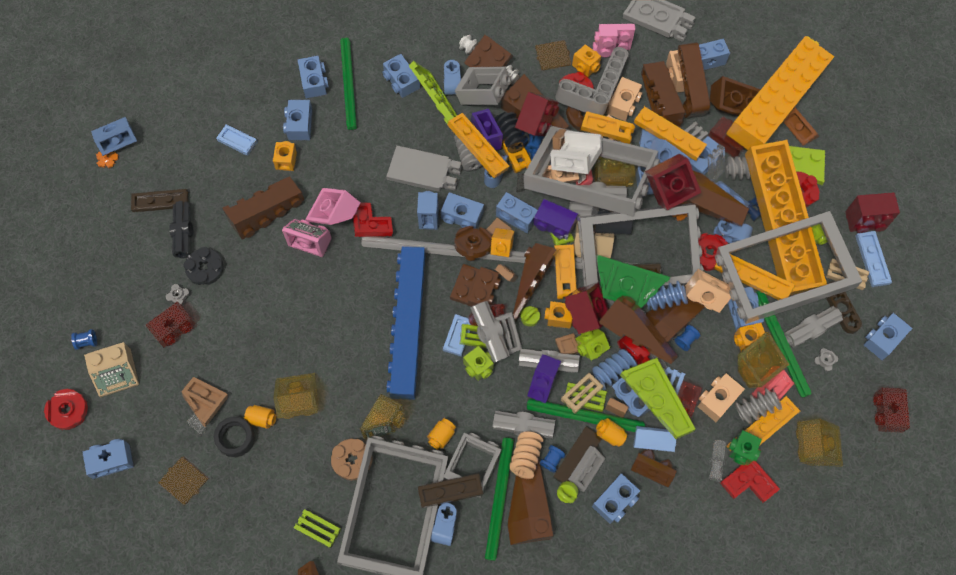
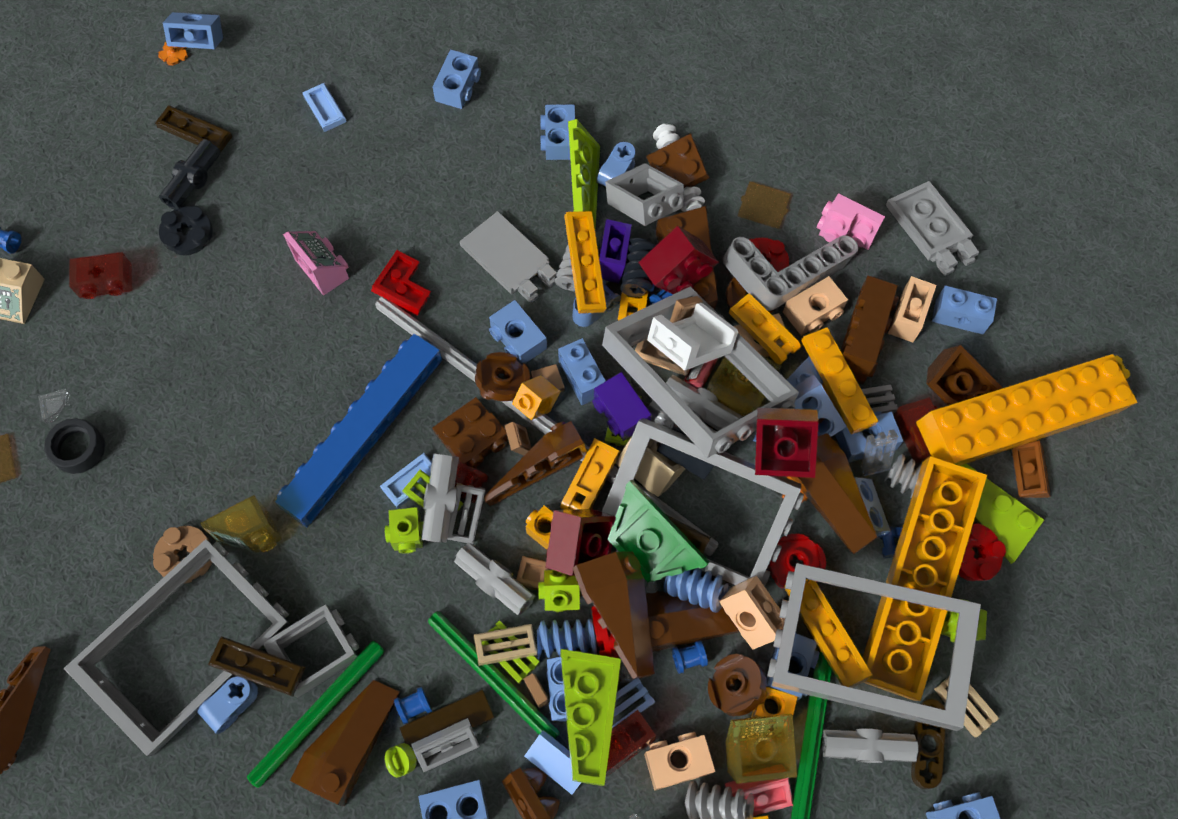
camera: 30 degrees right, 0 degrees up
light grey plate [166,284,189,306] -> none
medium nougat wing [182,377,228,427] -> none
reddish brown wedge [222,176,304,240] -> none
light orange brick [244,405,277,429] -> none
light orange brick [273,141,297,171] -> none
clear yellow slope [273,373,319,419] -> none
medium blue brick [283,100,312,140] -> none
lime tile [294,509,341,548] -> none
bright pink slope [305,188,360,225] -> none
green axle [340,37,357,130] -> none
medium blue brick [417,191,439,229] -> none
light orange brick [427,418,456,449] -> none
light grey piece [493,411,555,439] -> none
light nougat piece [510,431,543,479] -> none
lime tile [521,306,540,327] -> none
dark purple brick [527,354,561,403] -> none
light orange brick [572,44,601,77] -> none
light orange brick [596,418,627,447] -> none
reddish brown beam [678,42,710,118] -> none
medium blue piece [713,220,753,243] -> none
light grey plate [814,348,838,371] -> none
dark red brick [845,192,900,233] -> none
light blue tile [855,231,892,287] -> none
none -> reddish brown plate [708,654,767,716]

